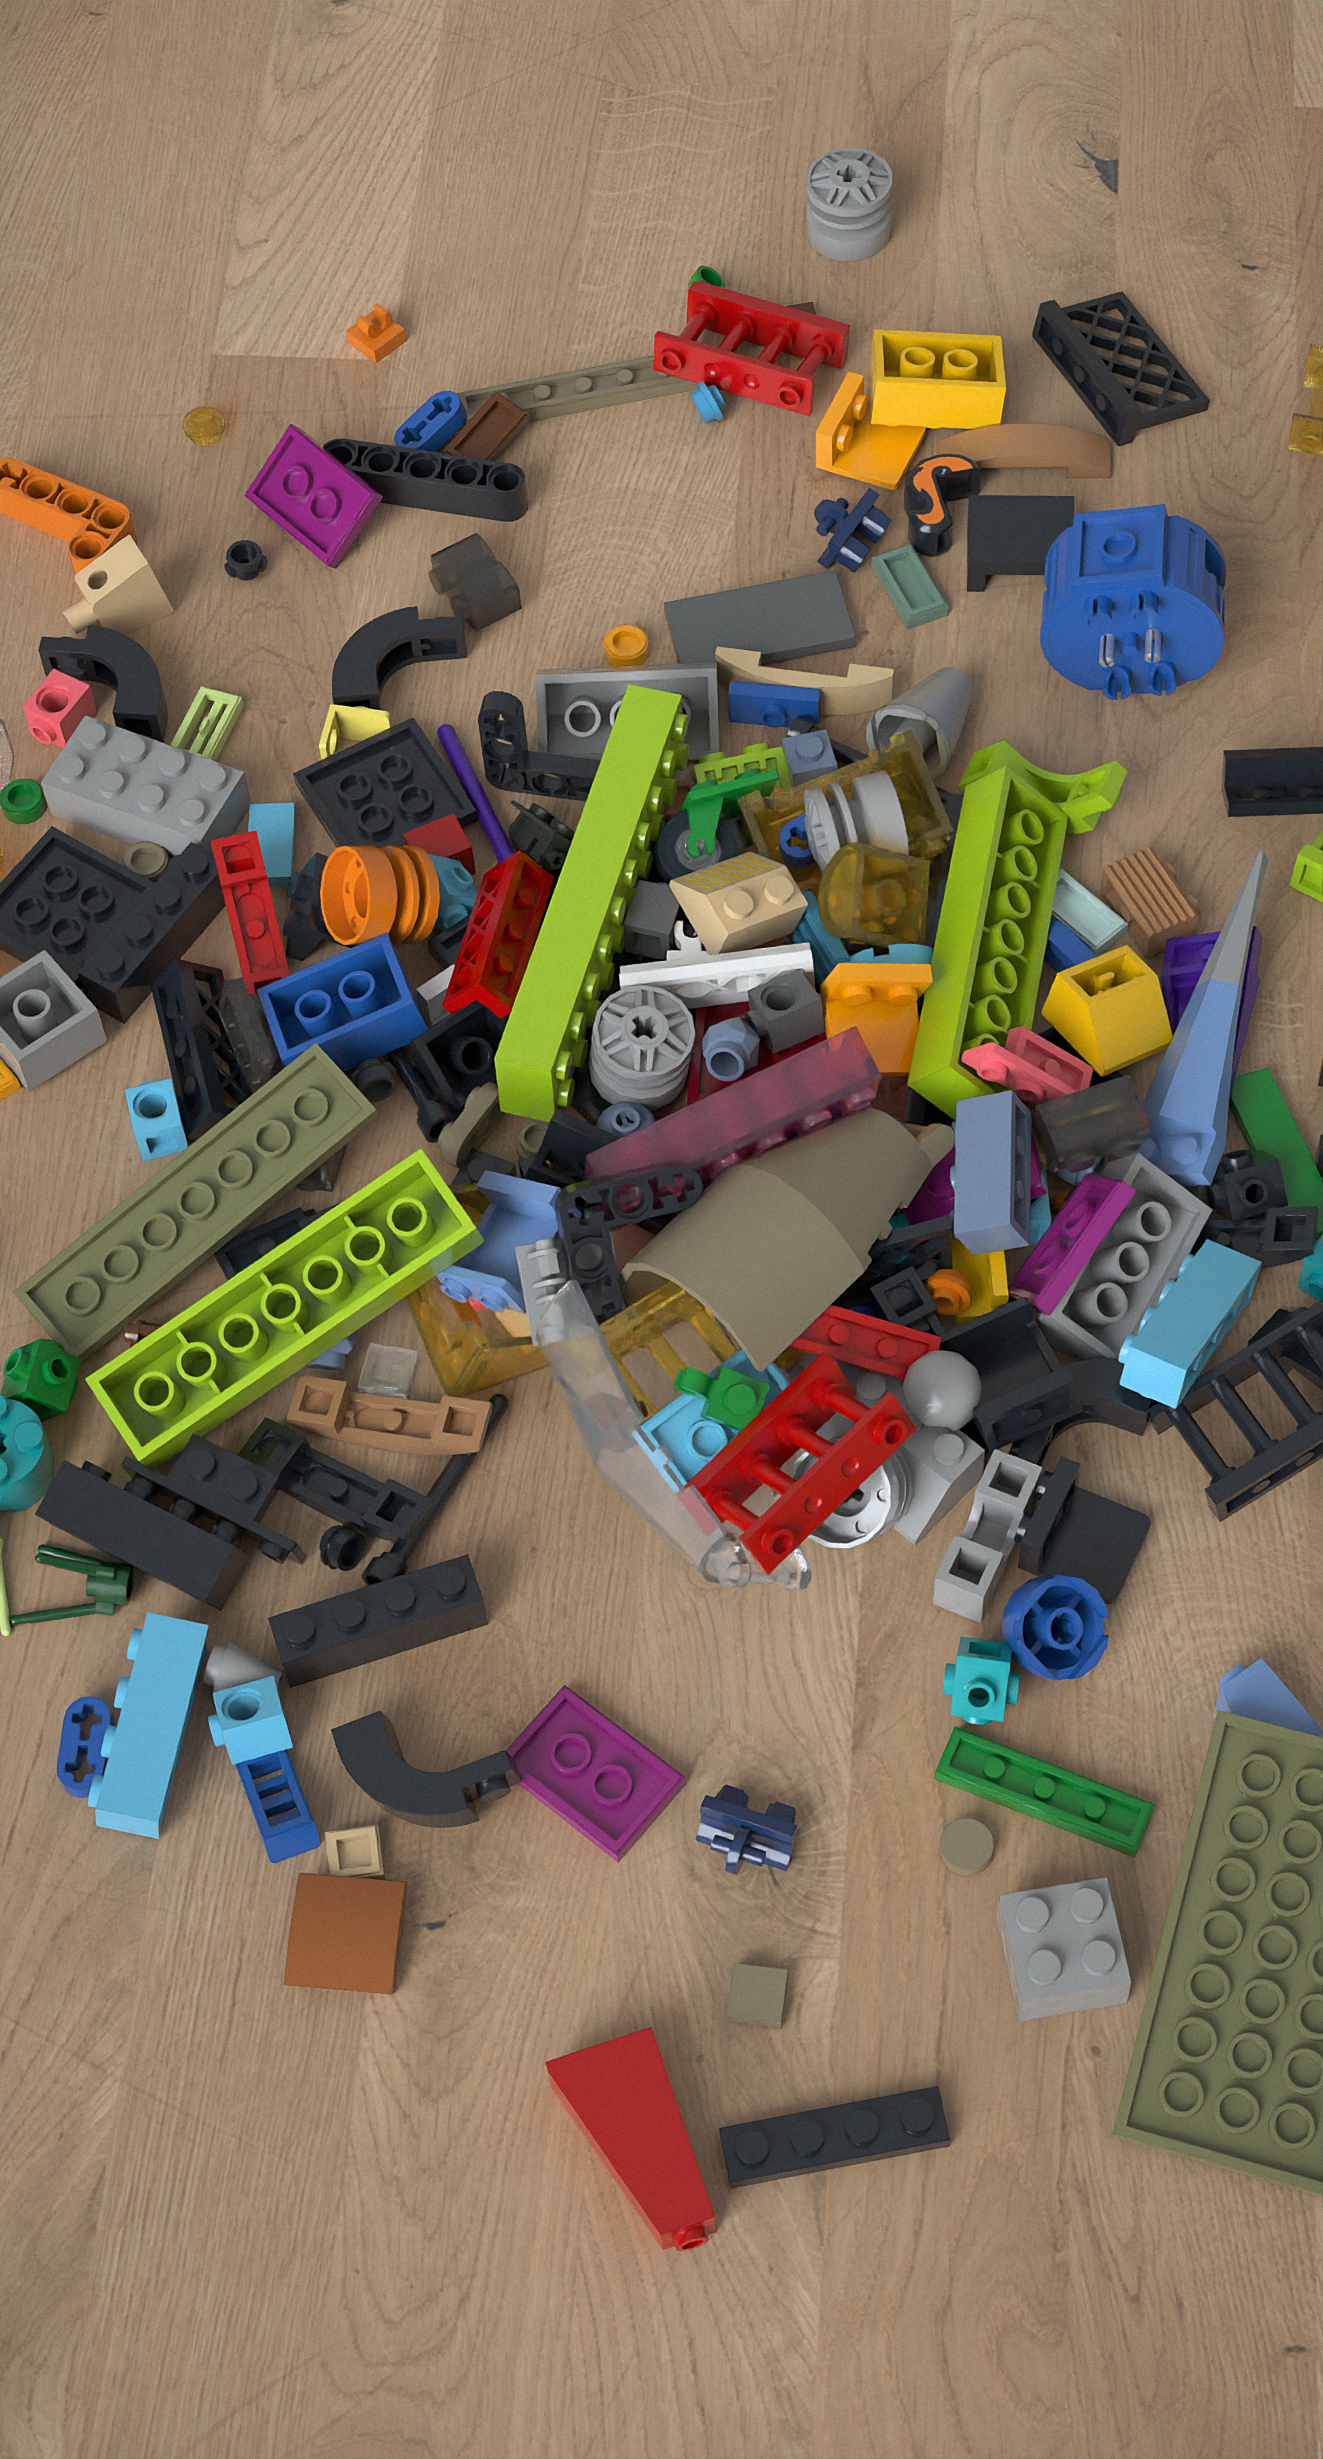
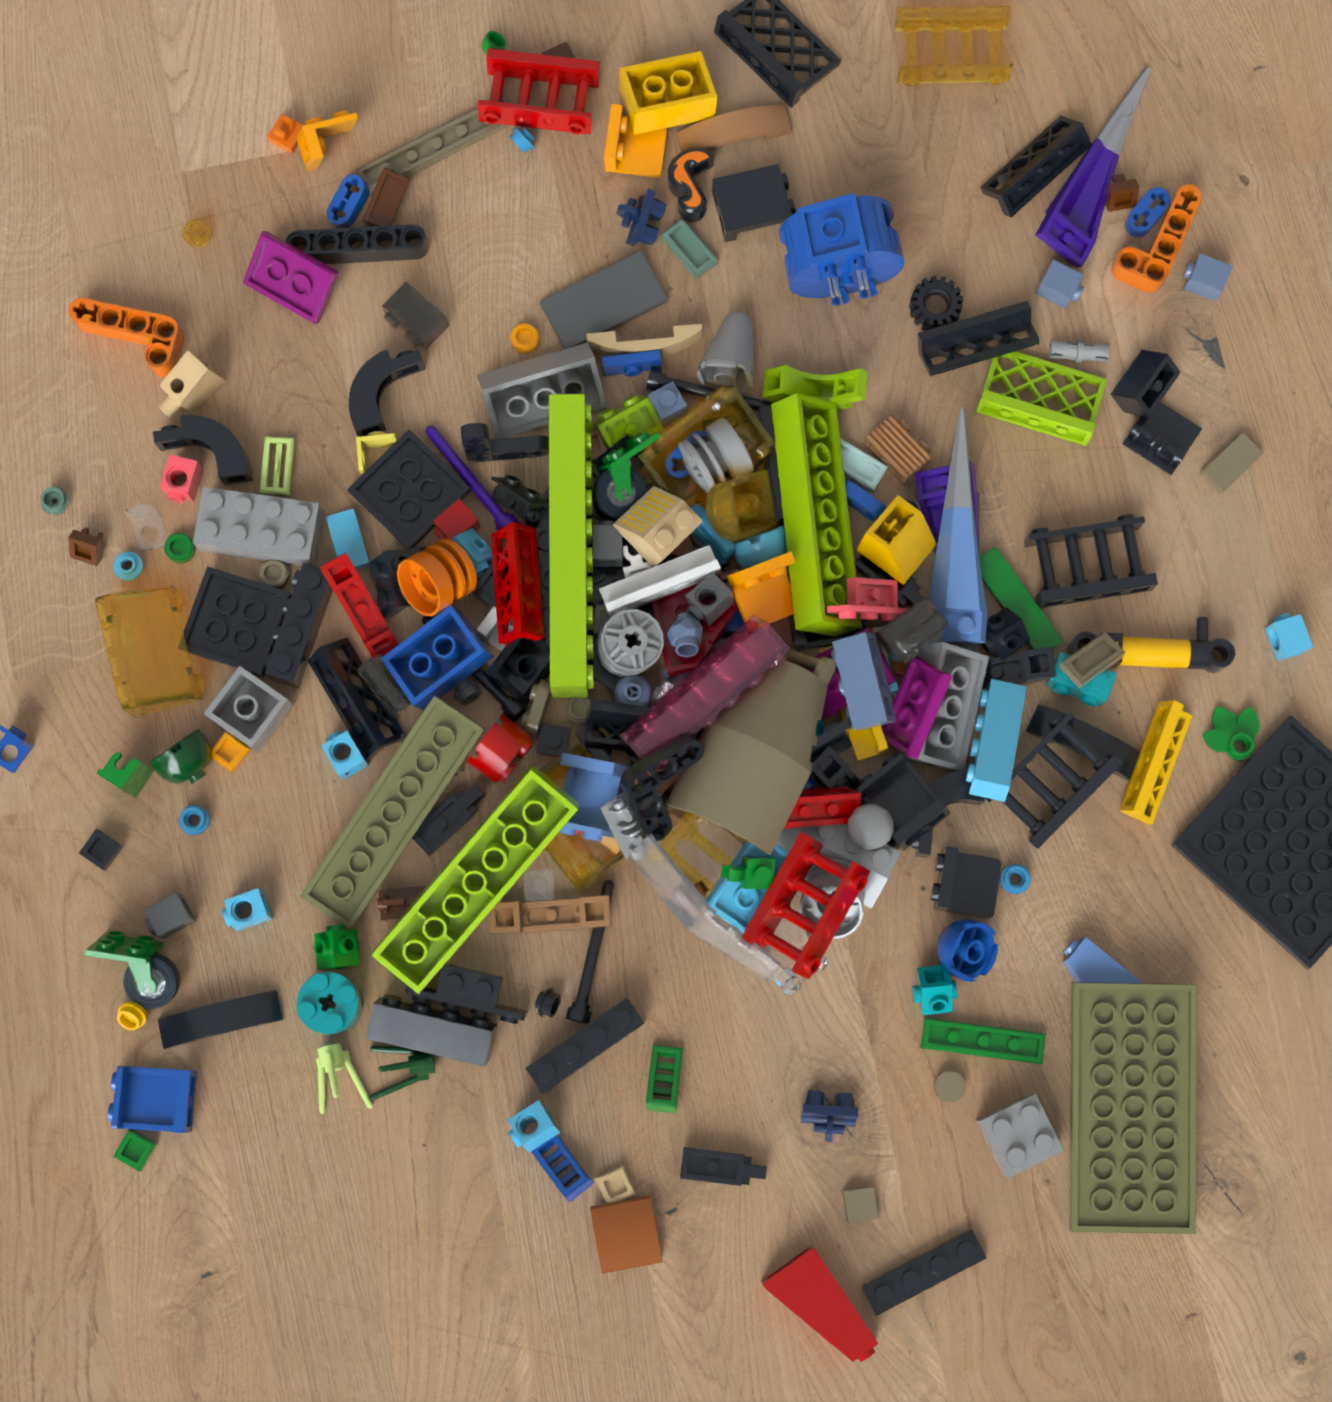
camera: 20 degrees left, 20 degrees up
blue beam [57,1696,115,1798] -> none
medium azure brick [88,1612,209,1839] -> none
light grey cone [203,1642,284,1692] -> none
black plate [224,540,267,581] -> none
black slope [238,1417,433,1544] -> none
black arch [331,1711,522,1828] -> none
magenta tile [506,1685,686,1863] -> none
orange plate [924,1269,972,1315] -> none
light grey arch [933,1449,1043,1623] -> none
none -> light orange bracket [296,110,359,172]
none -> red brick [467,714,533,783]
none -> green slope [646,1045,683,1113]
none -> black hinge [680,1147,767,1186]
none -> black tyre [909,276,963,331]
none -> dark azure plate [1000,864,1031,894]

